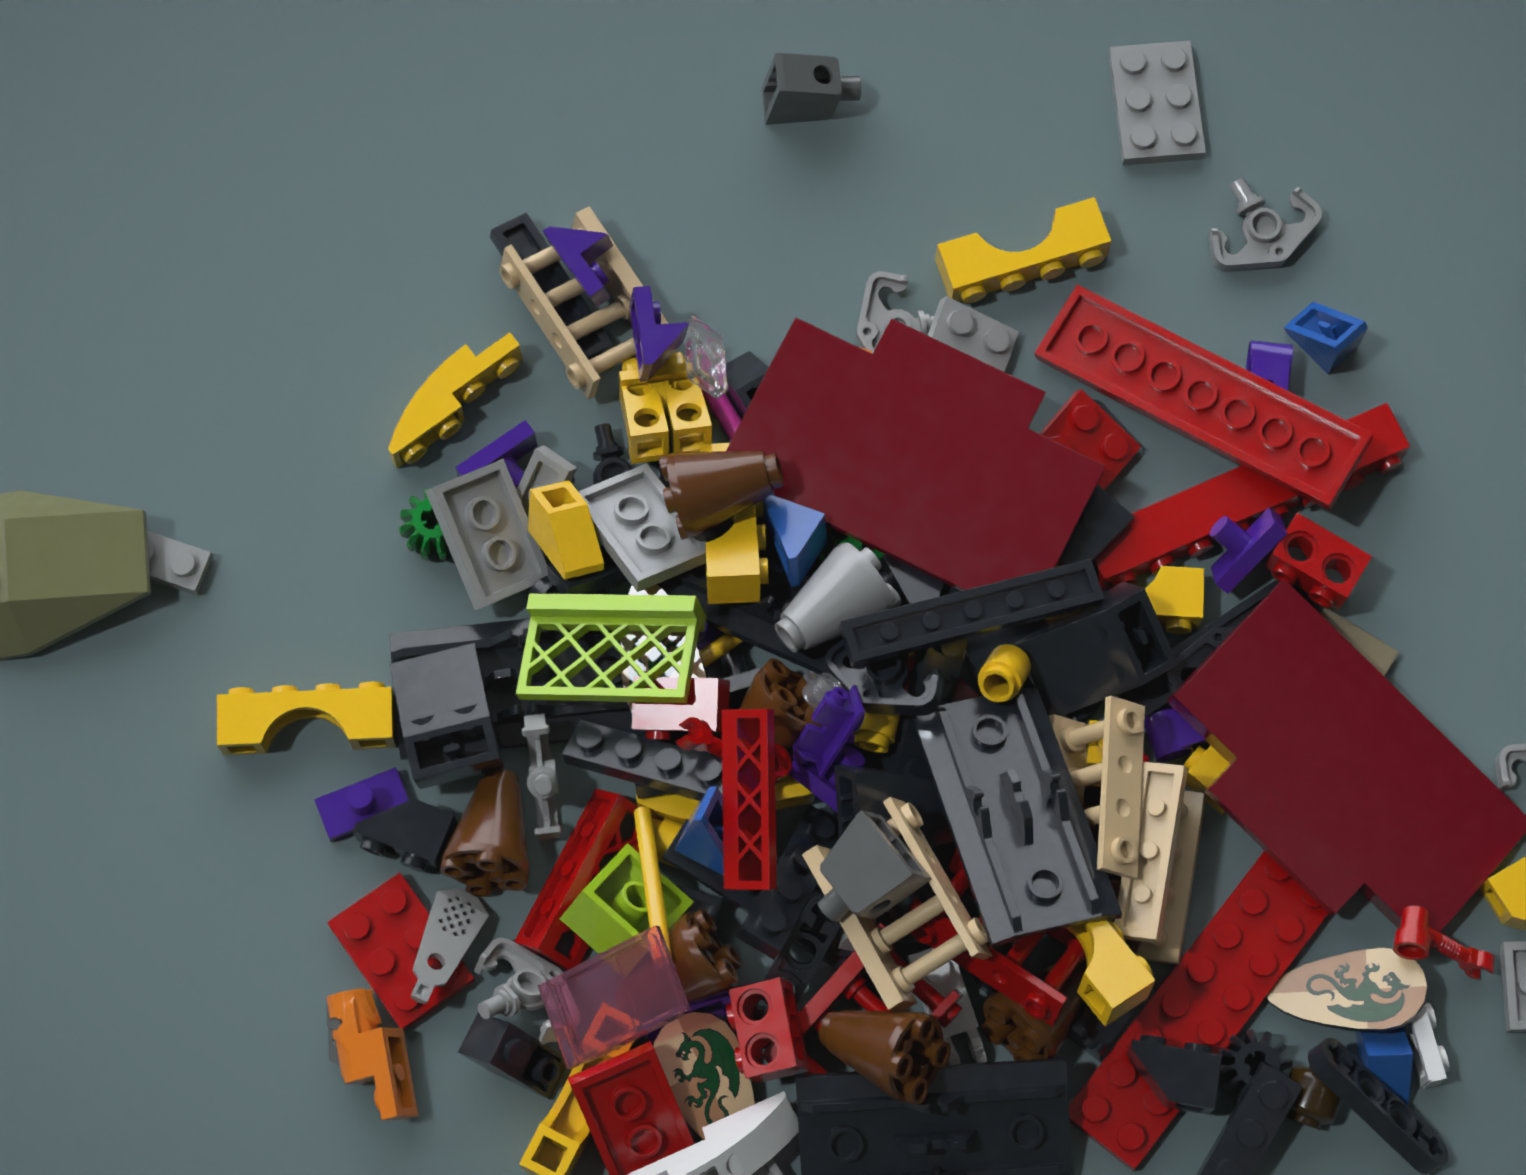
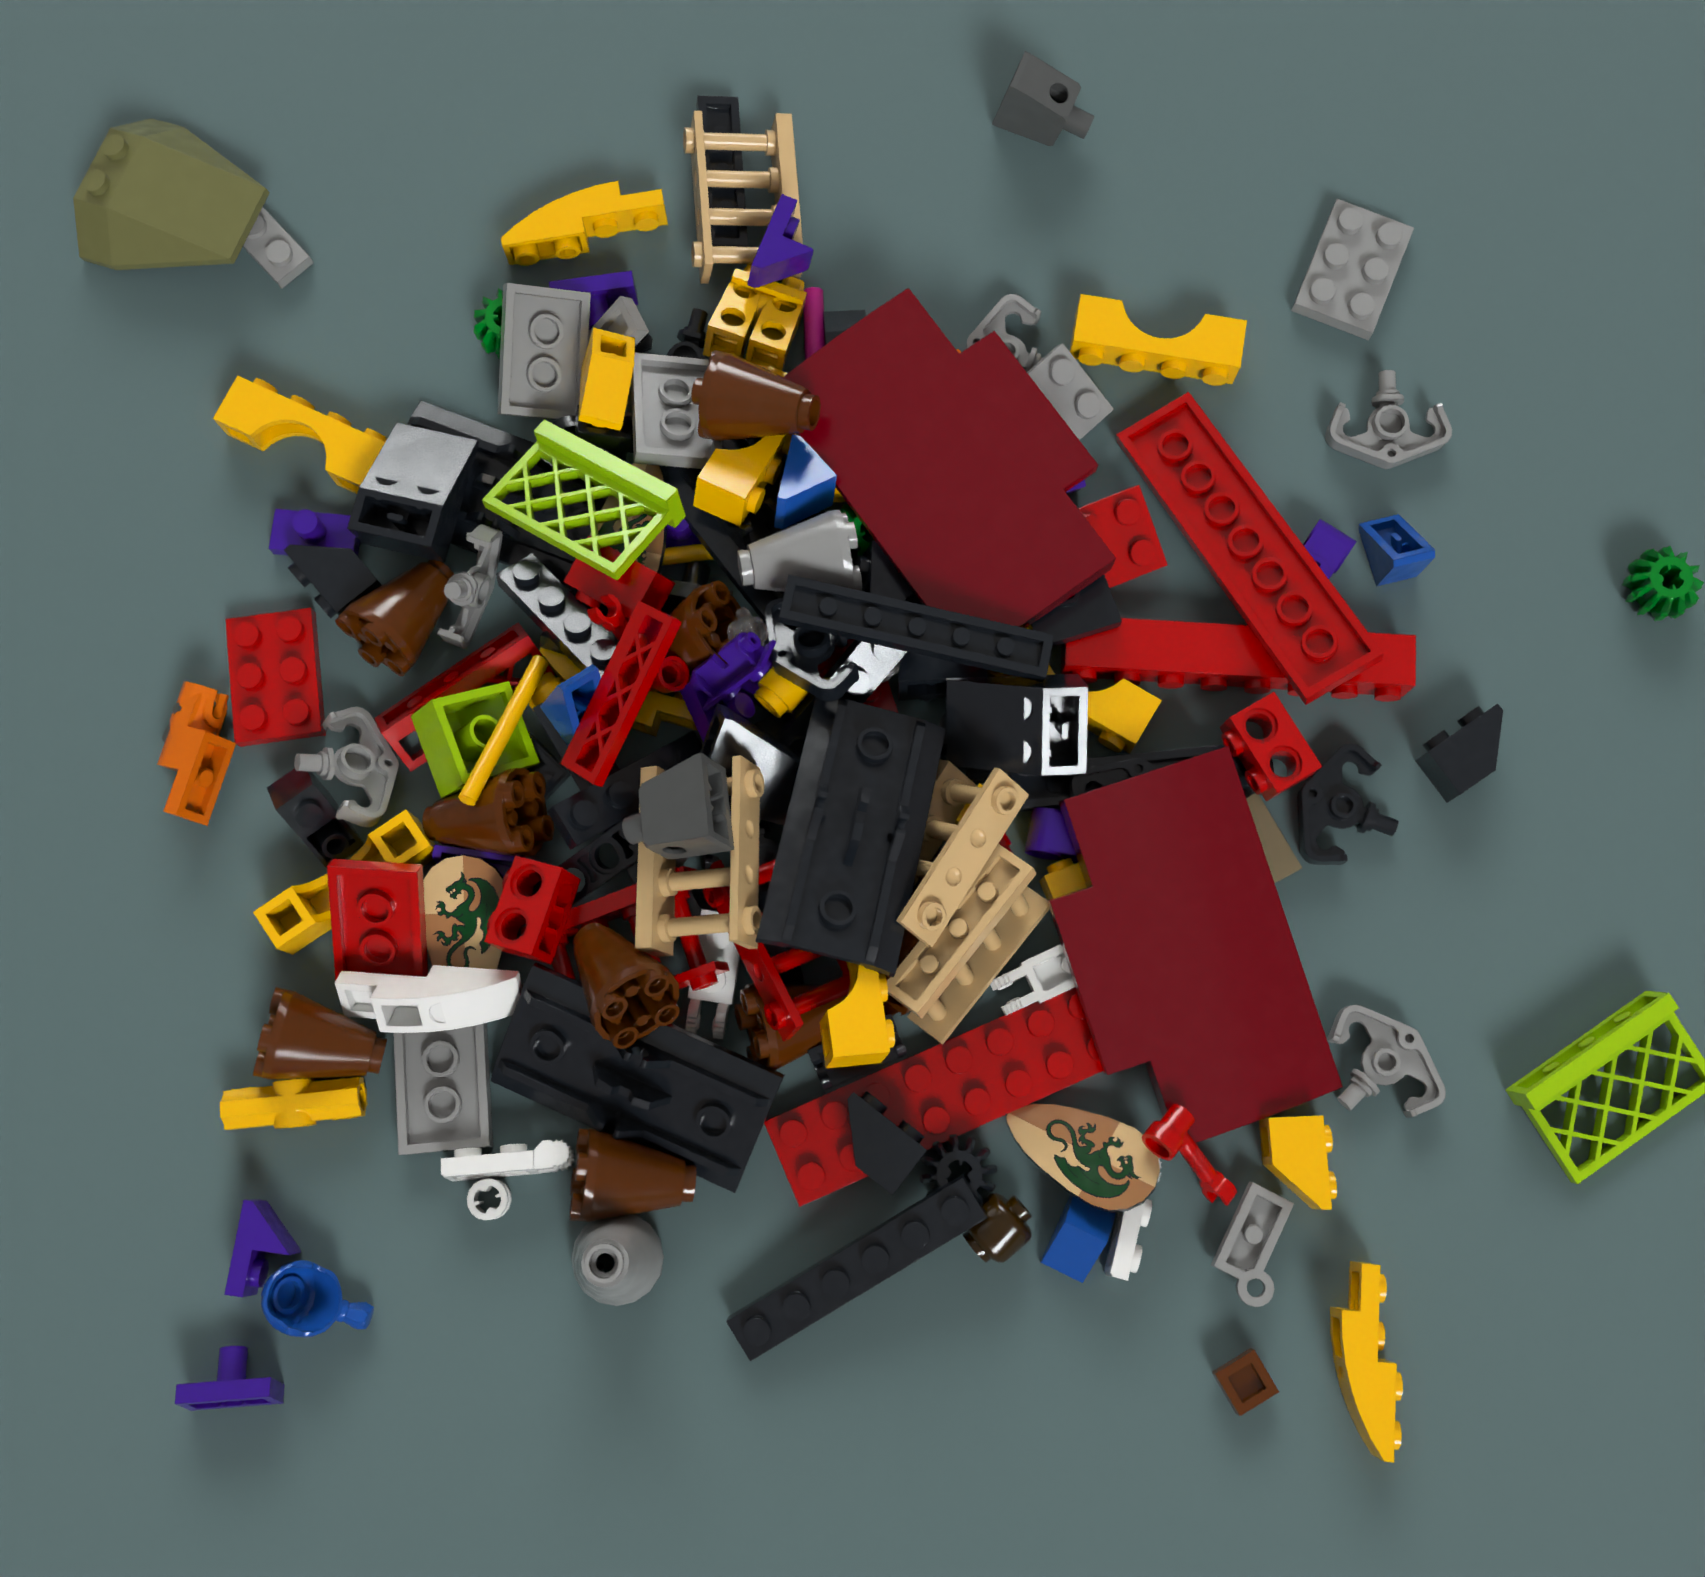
camera: 30 degrees right, 5 degrees up
light grey piece [411,888,489,1004] -> none
clear pink piece [538,925,691,1069] -> none
dark purple slope [543,226,613,307] -> none
clear plate [684,315,728,399] -> none
yellow brick [978,644,1031,702] -> none
dark purple tile [1210,507,1287,594] -> none
black beam [1308,1037,1448,1175] -> none
none -> white hinge [990,944,1075,1016]
none -> black piece [1297,743,1399,865]
none -> black slope [1415,704,1503,803]

